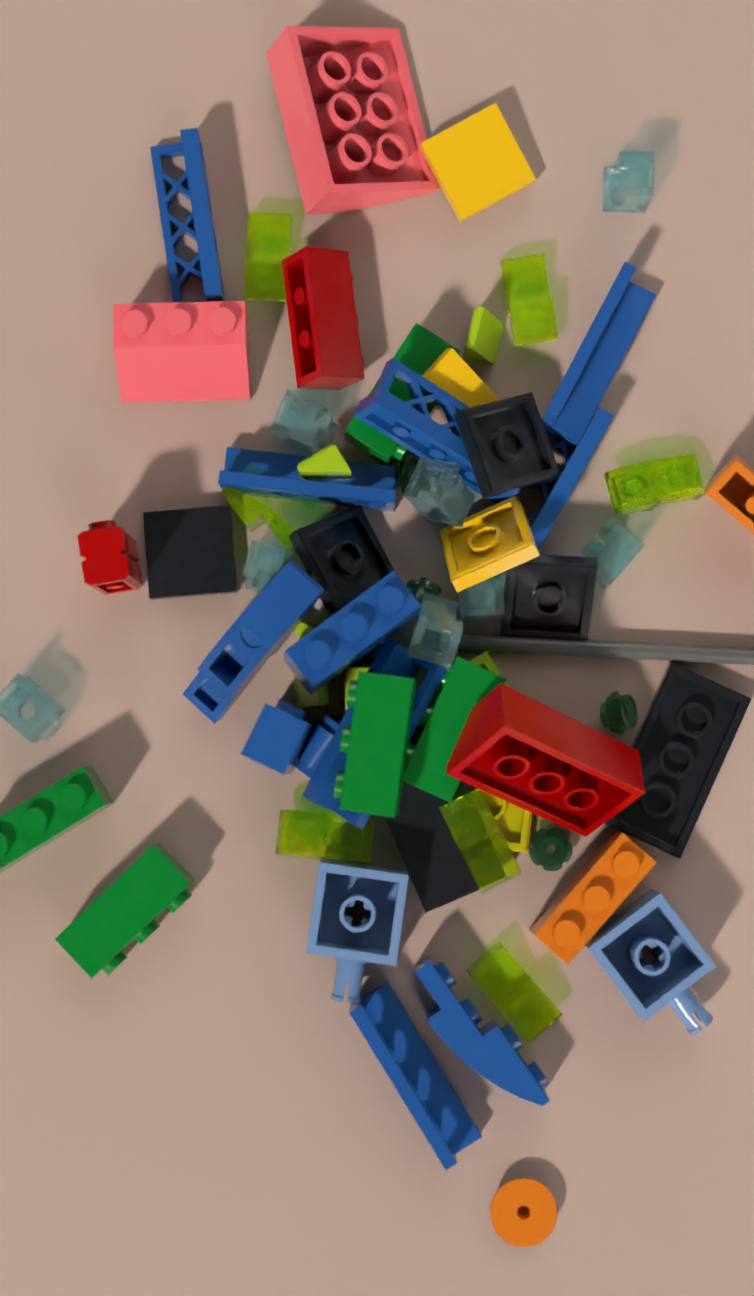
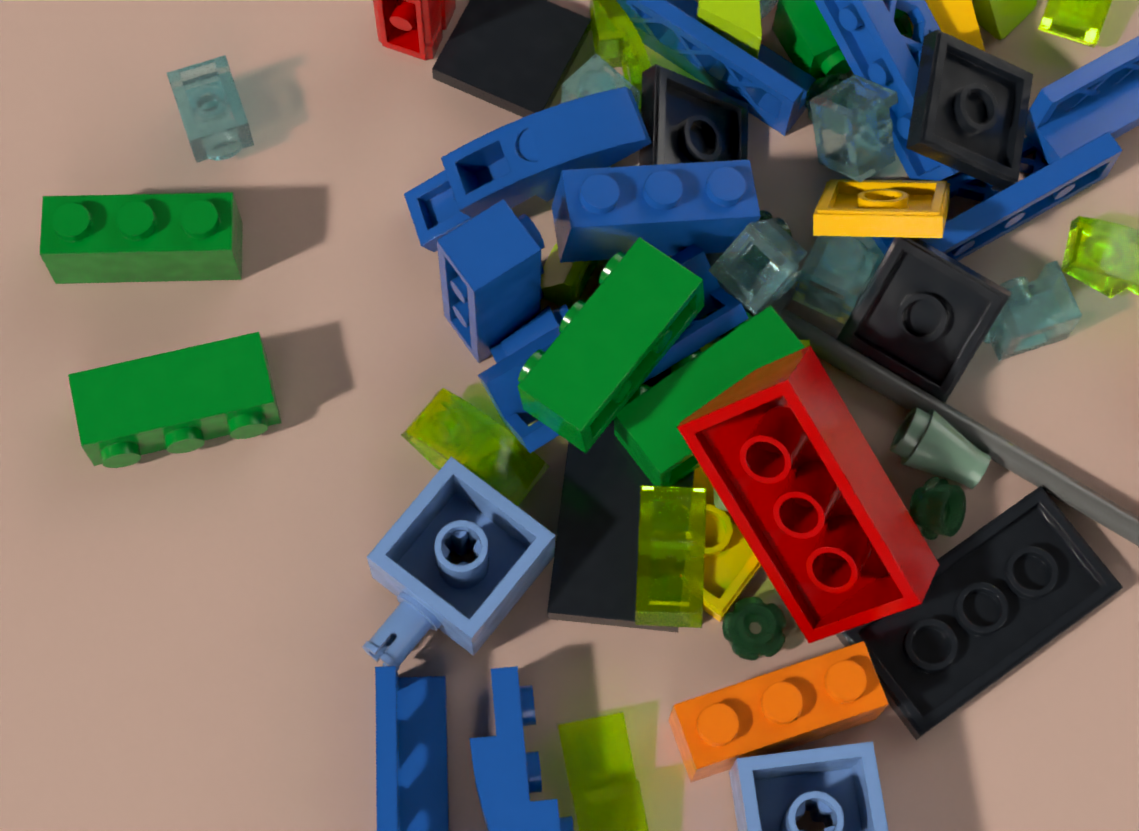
camera: 25 degrees right, 15 degrees down
none -> sand green cone [890,407,991,489]

